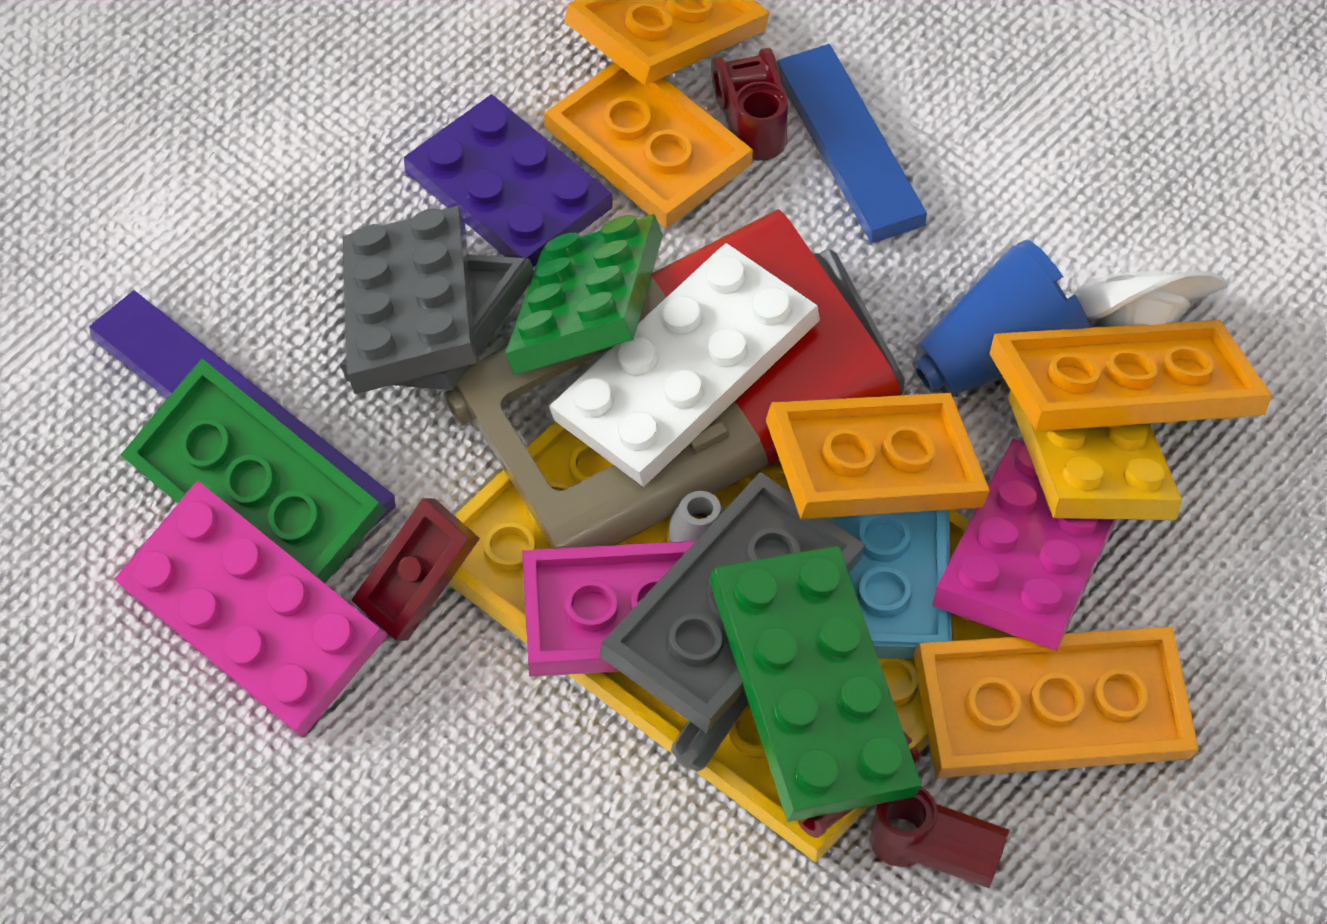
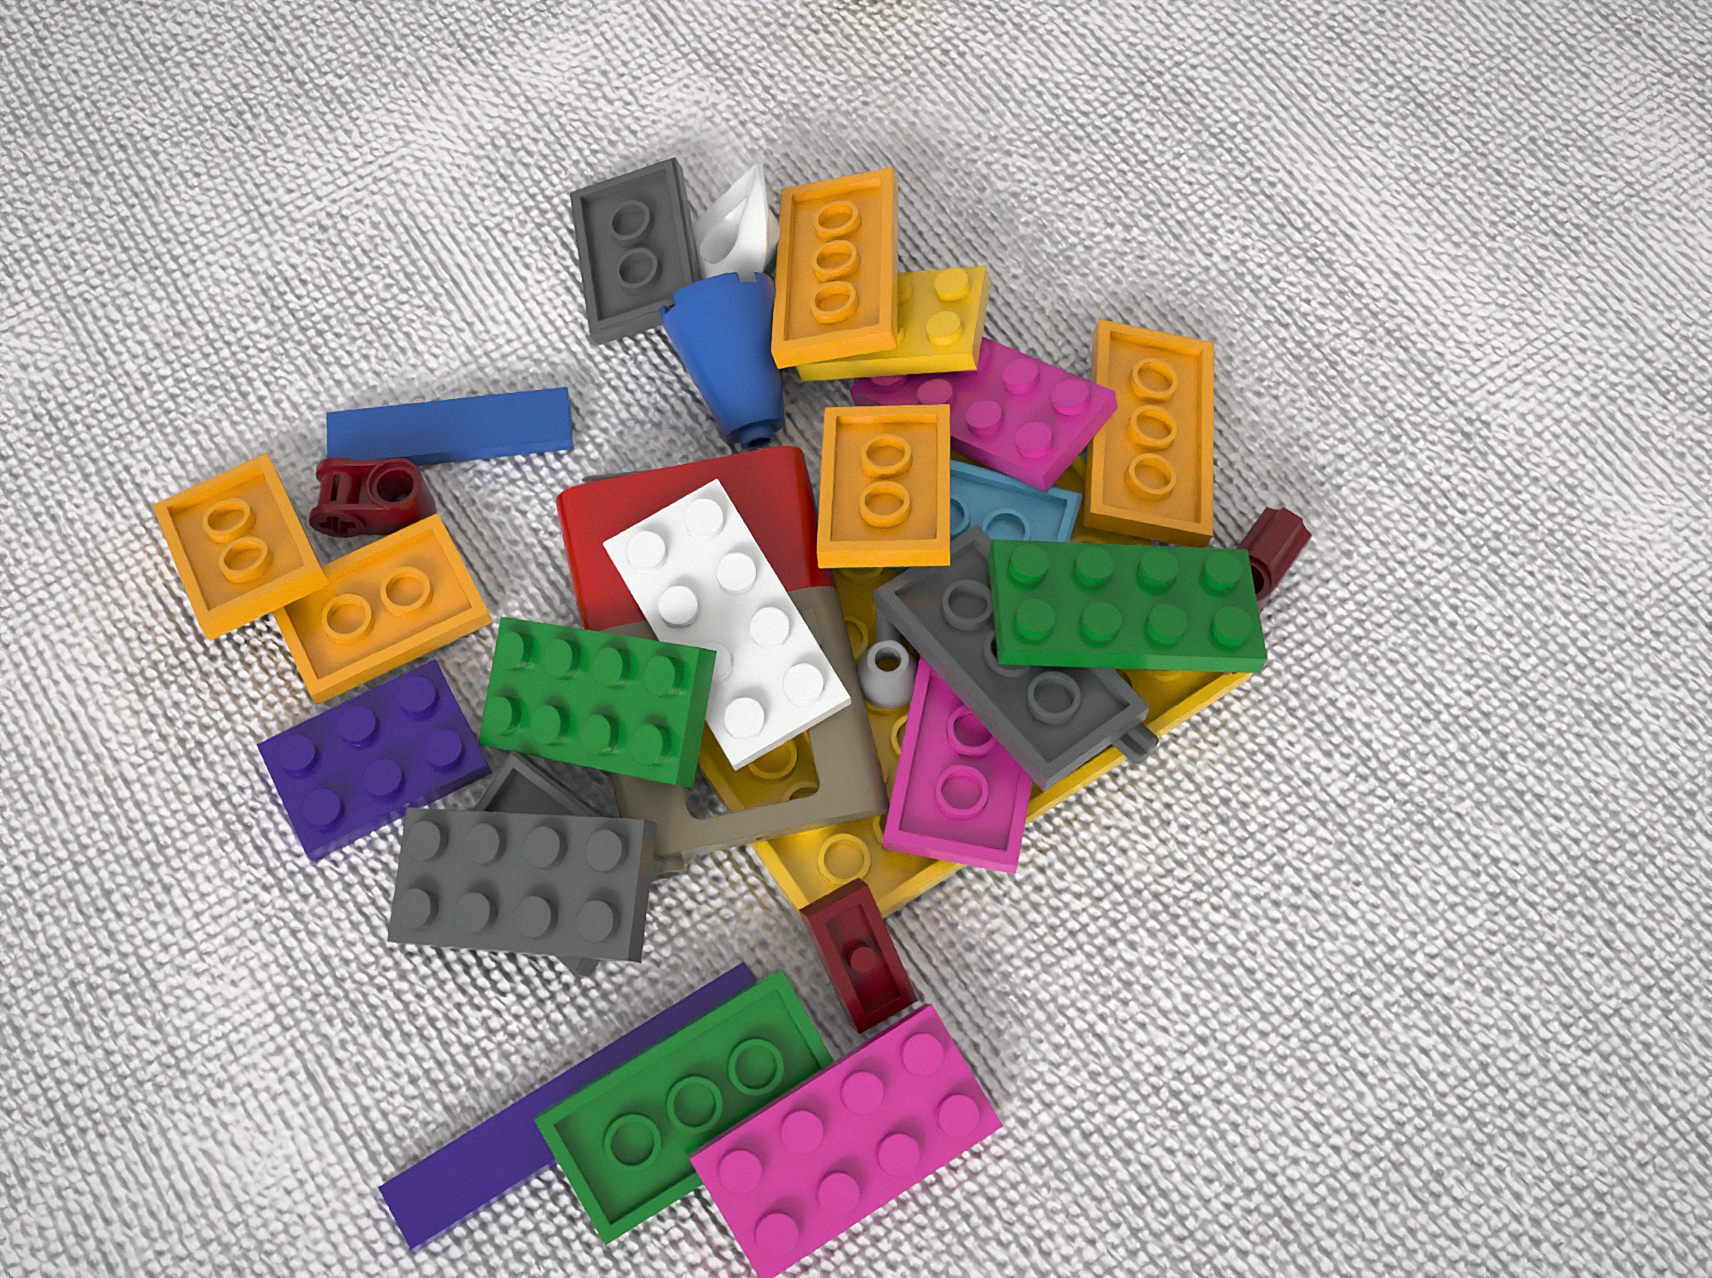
camera: 75 degrees left, 10 degrees up
none -> dark grey tile [570,157,701,346]

